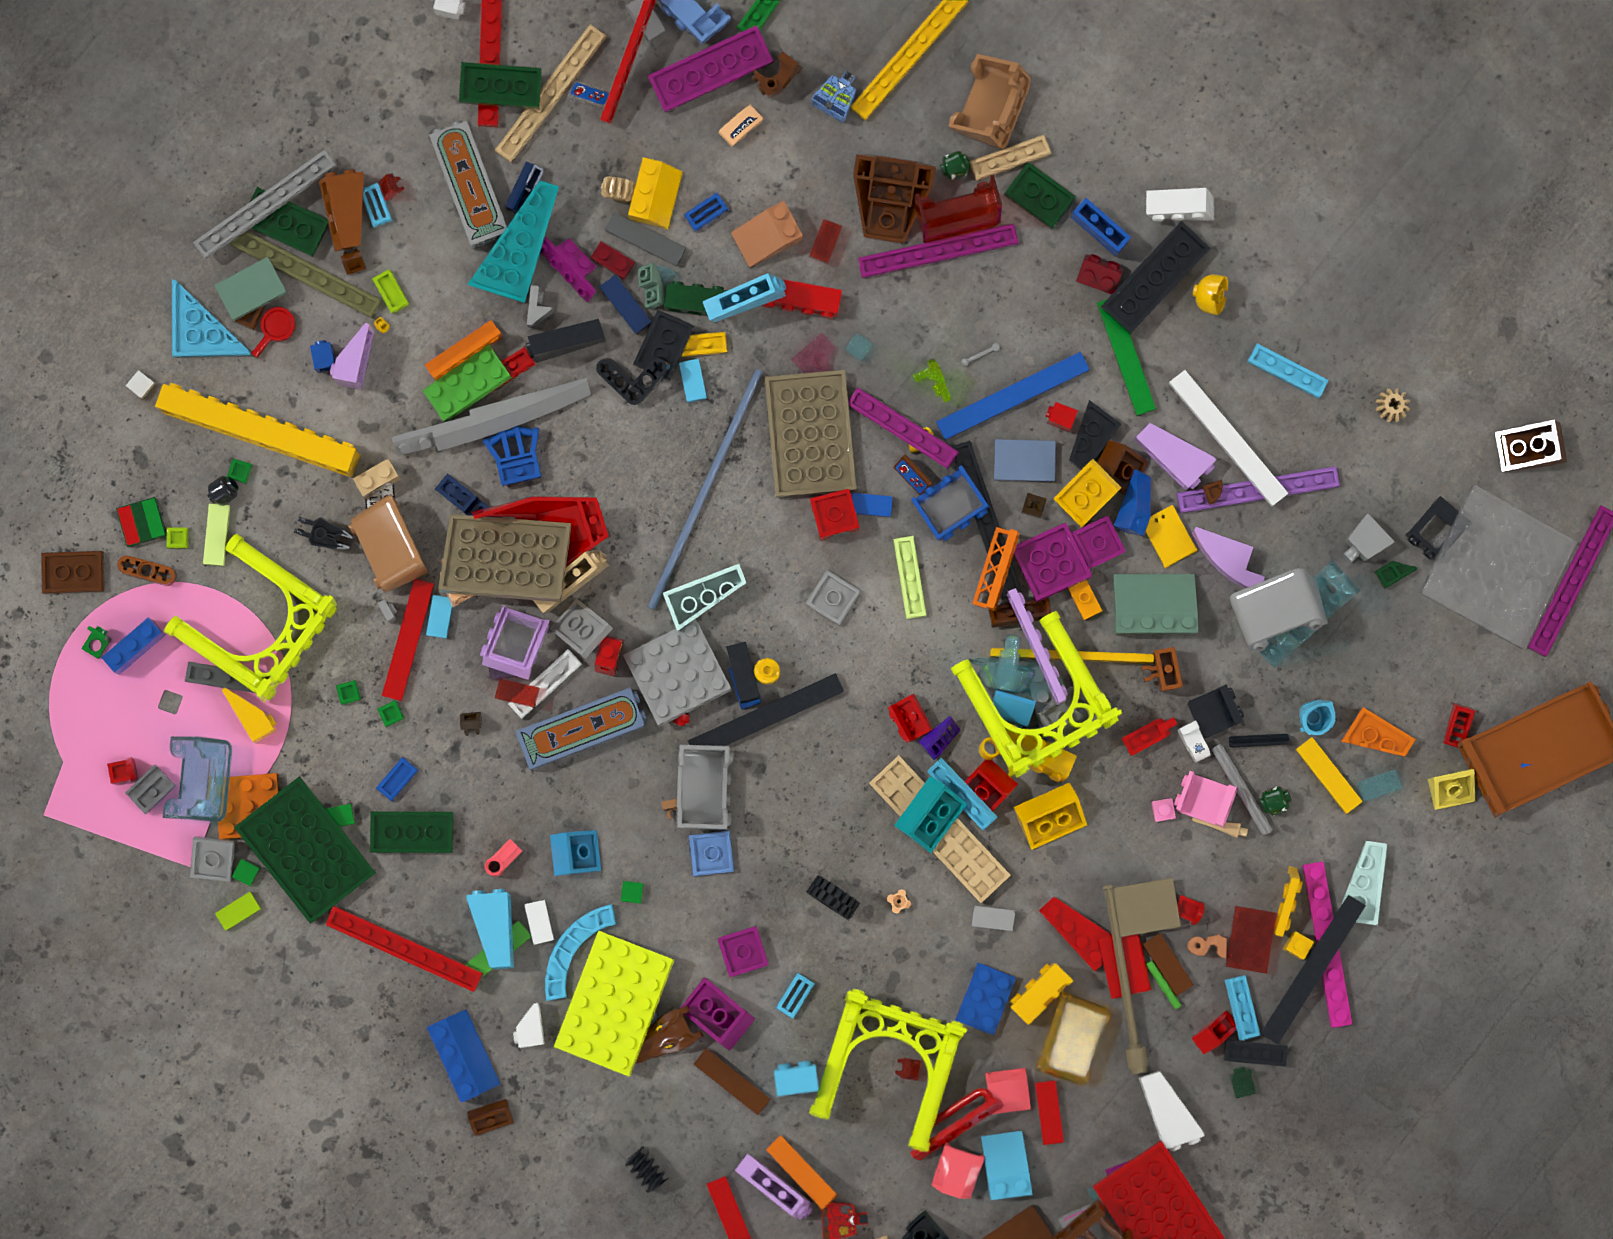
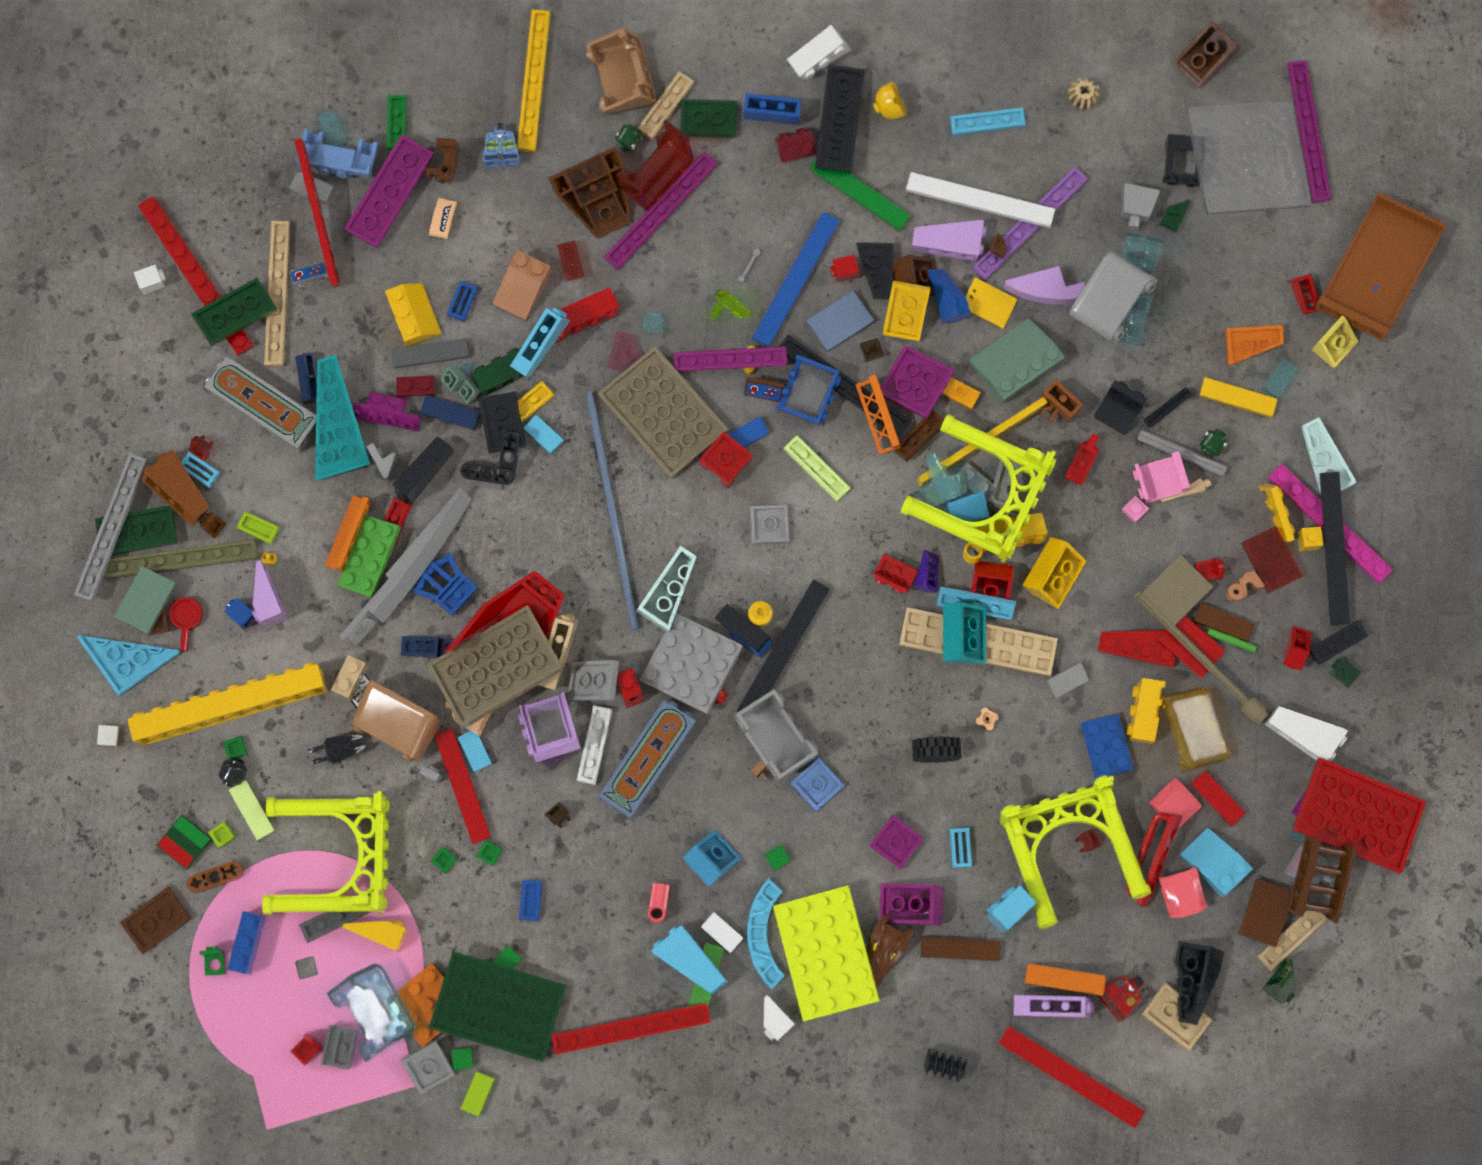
camera: 35 degrees left, 5 degrees down
dark green plate [370,811,454,853] -> none
blue slope [427,1009,501,1103] -> none
reddish brown slope [467,1099,514,1136] -> none
clear red tile [495,679,540,708] -> none
tan gear [601,176,635,202] -> none
lavender plate [1007,588,1068,706] -> none
magenta plate [1072,516,1126,570] -> none
white leg [1177,721,1211,762] -> none
medium azure tile [1225,975,1260,1040] -> none
medium azure helmet [1299,700,1335,735] -> none

